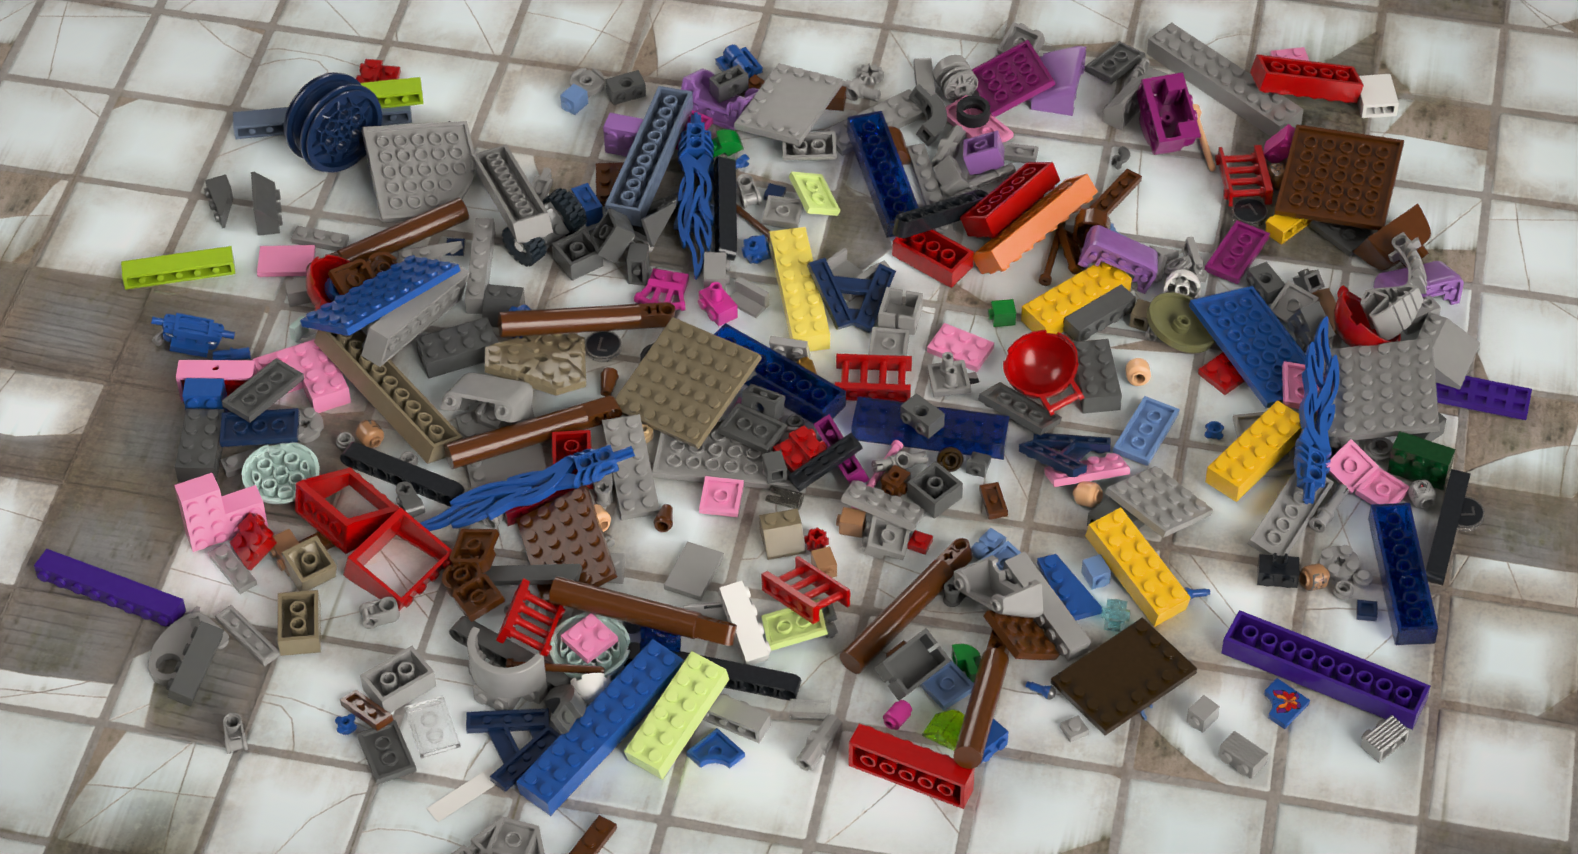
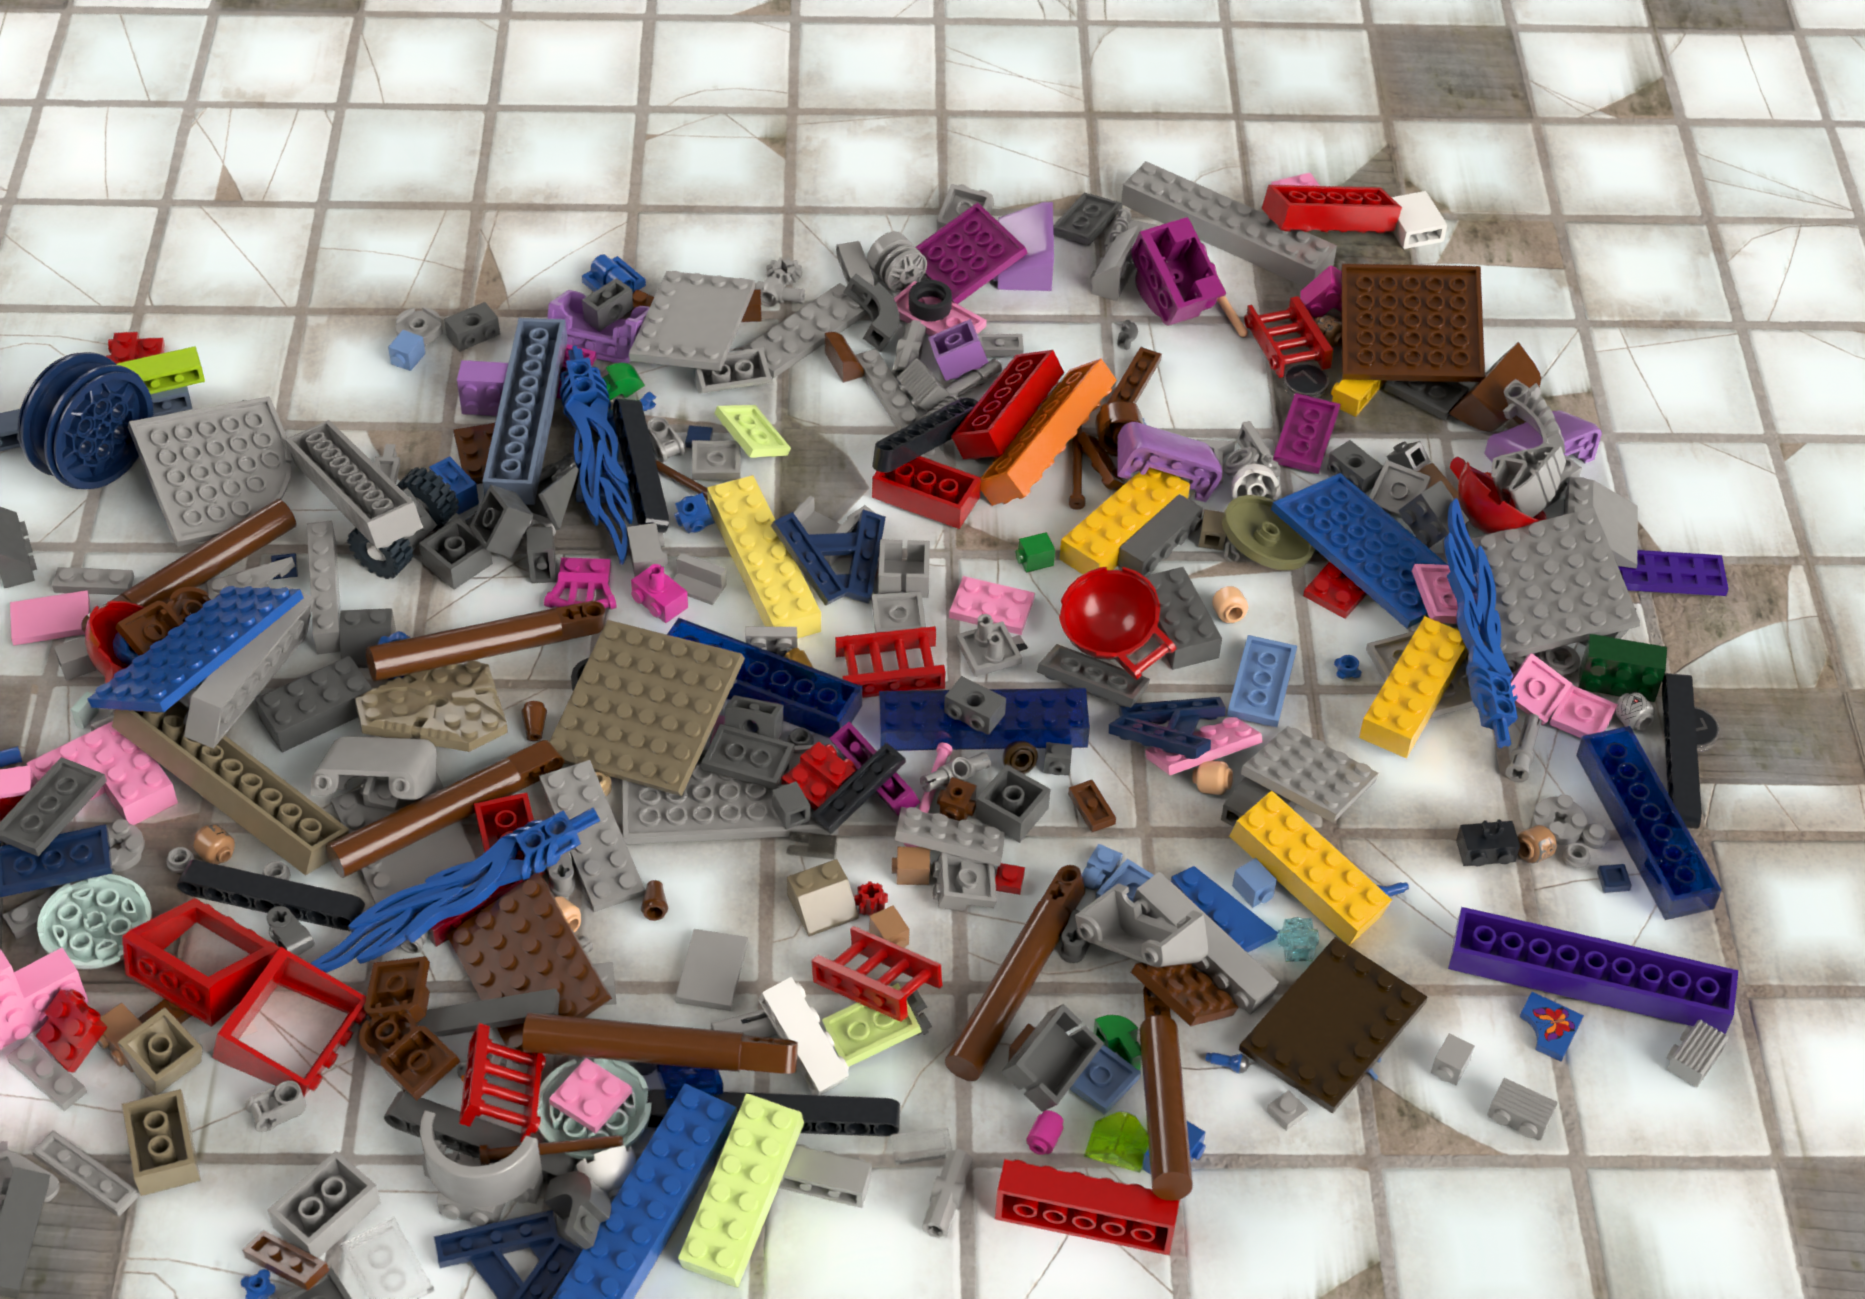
camera: 15 degrees left, 0 degrees up
black tile [585,331,622,362] -> none
blue tile [686,728,745,768] -> none
bright pink plate [699,476,744,517] -> none
clear blue brick [847,111,919,238] -> none
light grey plate [1247,470,1334,556] -> none

